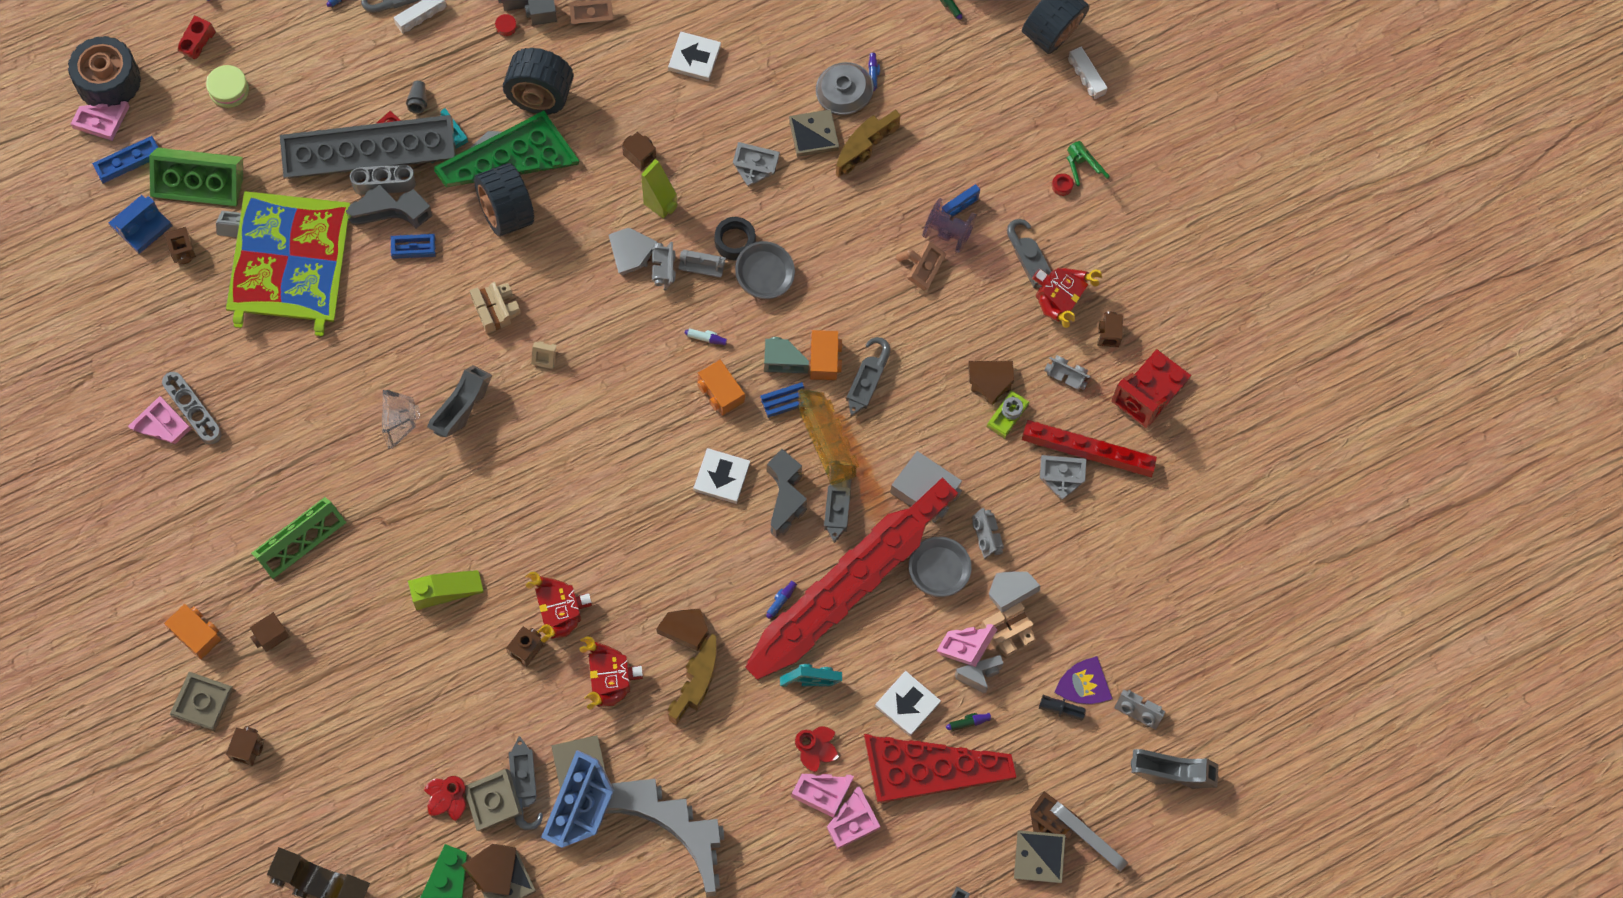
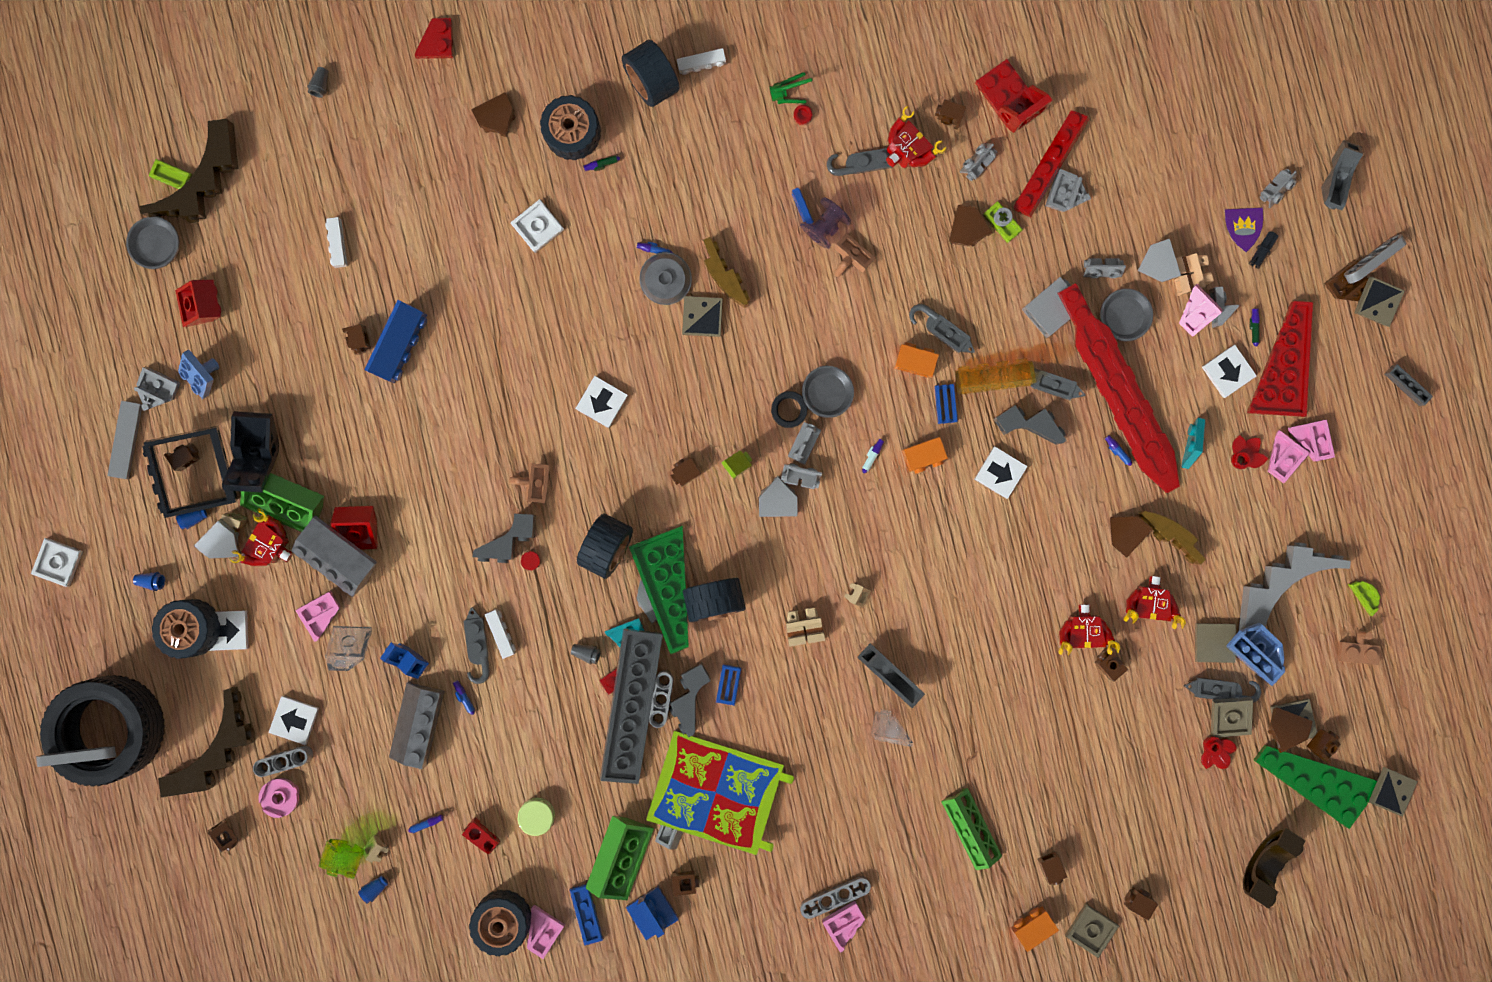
camera: 70 degrees left, 20 degrees up
lime slope [408,570,484,610] -> none
light grey slope [733,142,780,186] -> none
sand green slope [764,337,809,374] -> none

